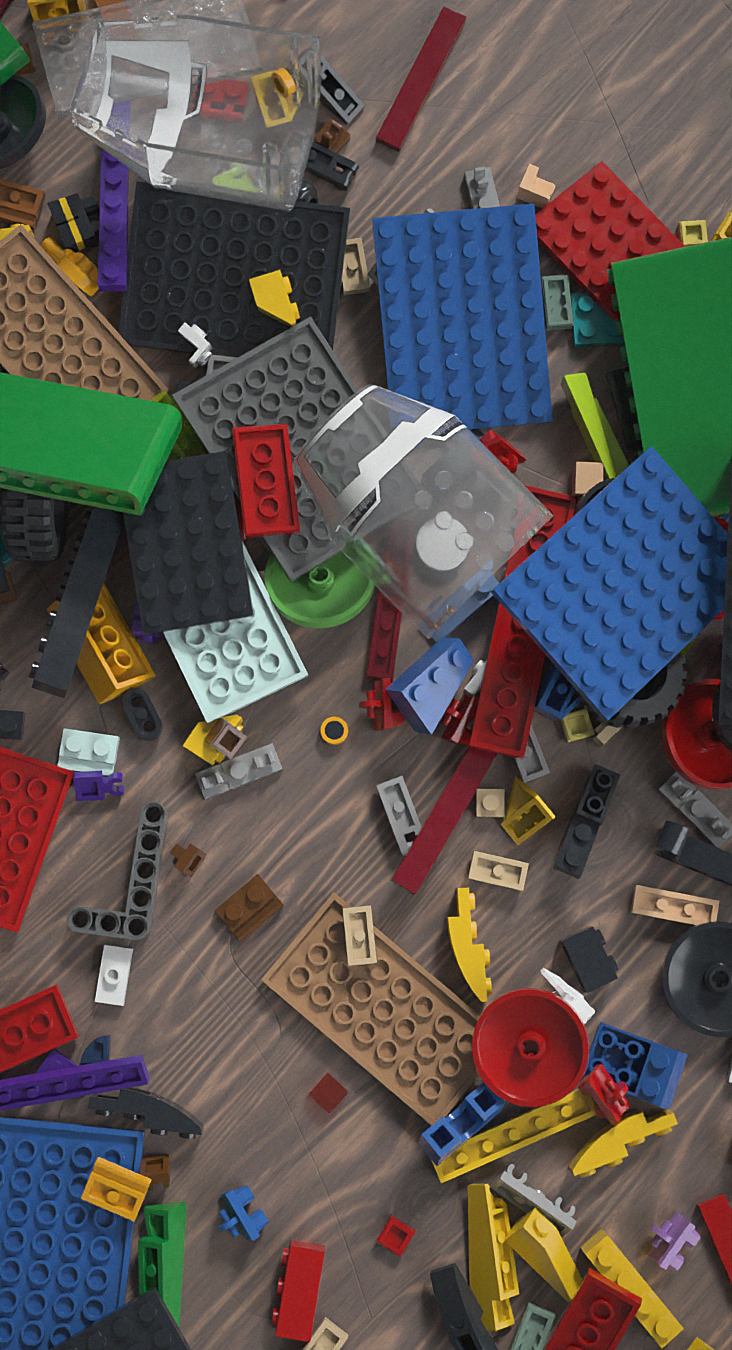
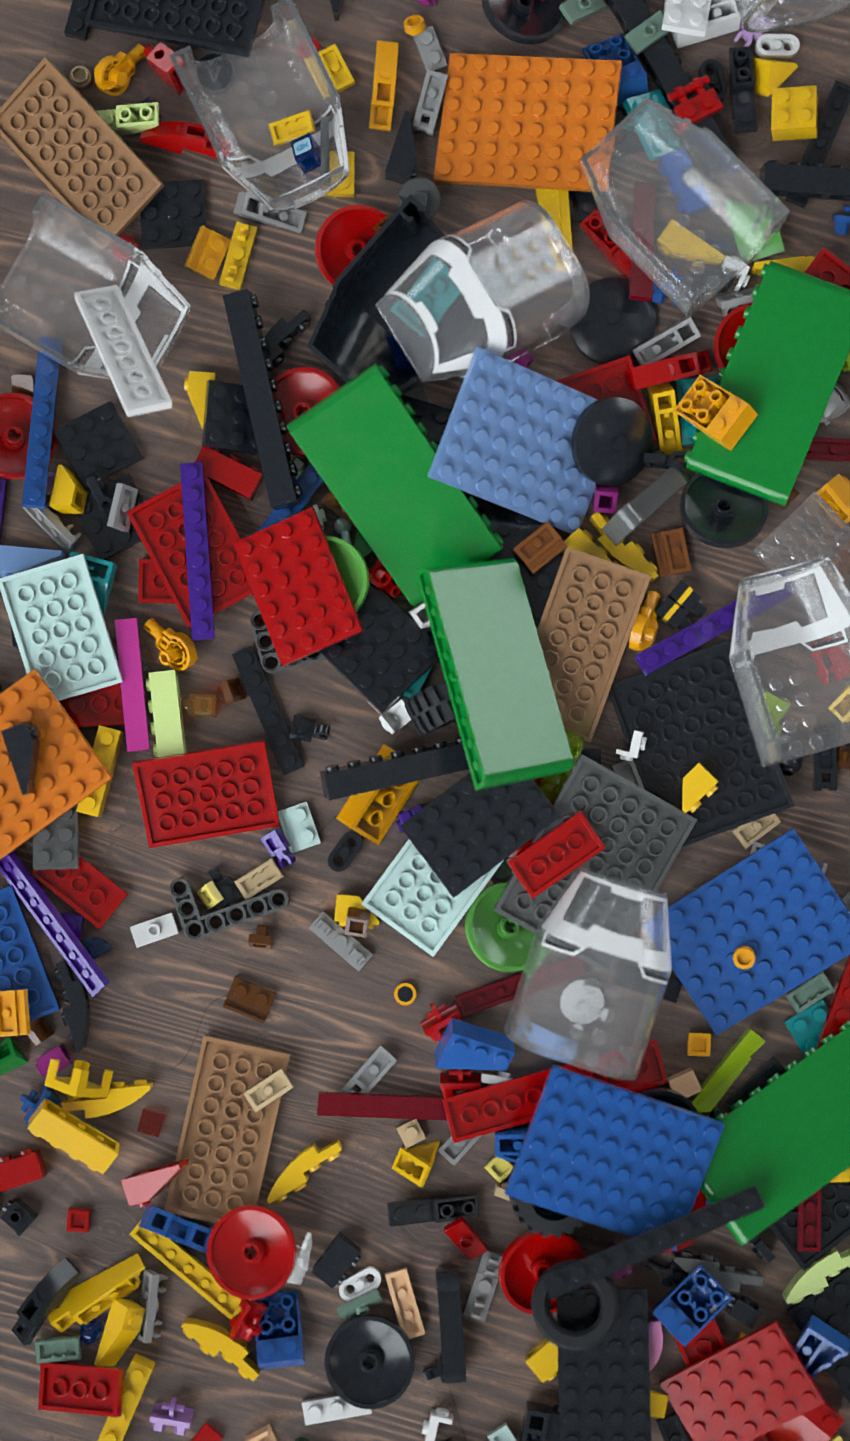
camera: 70 degrees right, 5 degrees up
tan plate [467,851,529,891] -> none
red hips [477,430,526,477] -> none
none -> black brick [0,1198,38,1236]
none -> yellow brick [27,1098,120,1174]
none -> magenta brick [35,1044,74,1078]
none -> yellow panel [44,1059,113,1098]
none -> yellow slope [62,1079,154,1119]
none -> clear blue plant [79,1318,102,1346]
none -> slope [121,1159,189,1207]
none -> light yellow tile [196,881,224,910]
none -> black plate [208,866,242,907]
none -> tan plate [234,858,284,900]
none -> sand green plate [336,1289,385,1321]
none -> white plate [339,1266,381,1302]
none -> white bracket [379,697,411,735]
none -> red plate [444,1216,488,1261]
none -> clear green tile [493,858,512,879]
none -> light orange plate [687,1032,711,1057]
none -> light orange tile [733,946,756,969]

